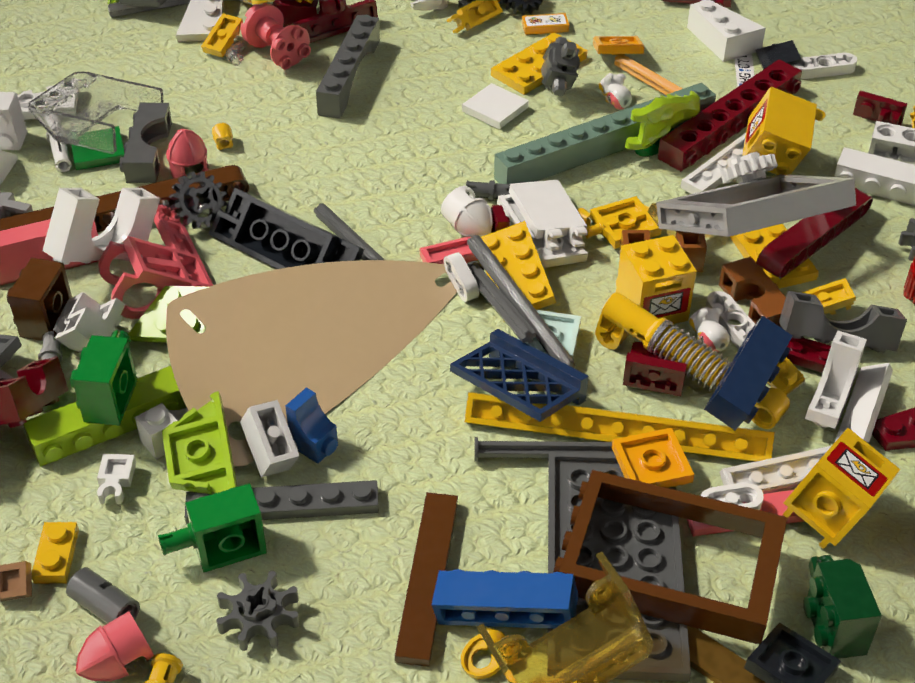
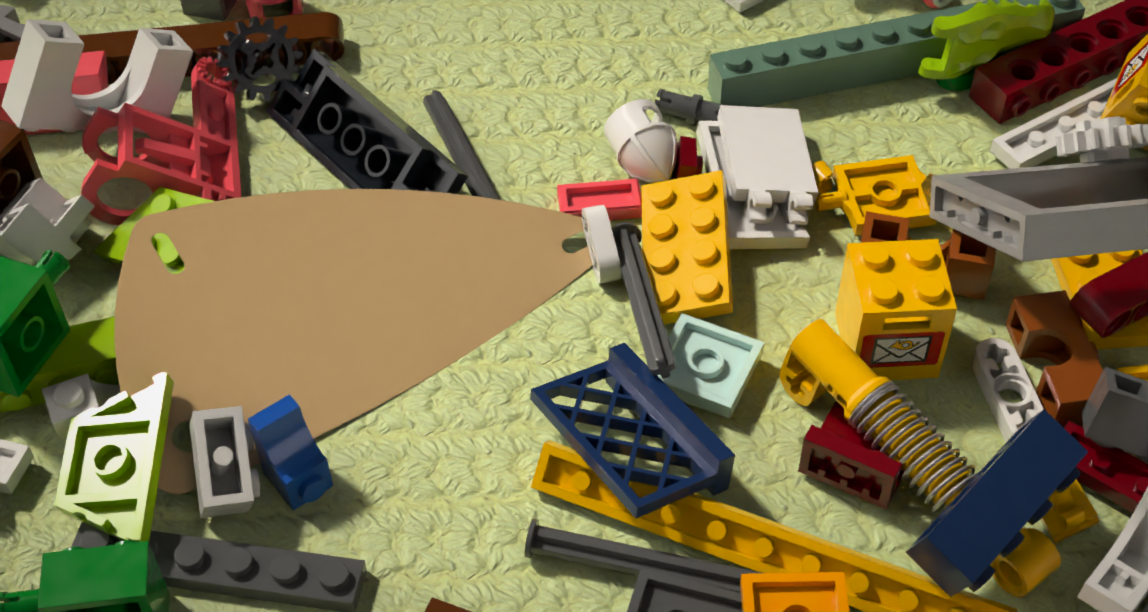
camera: 15 degrees right, 5 degrees up
dark grey axle [467,235,575,368] -> none
white animal [689,307,730,353] -> none

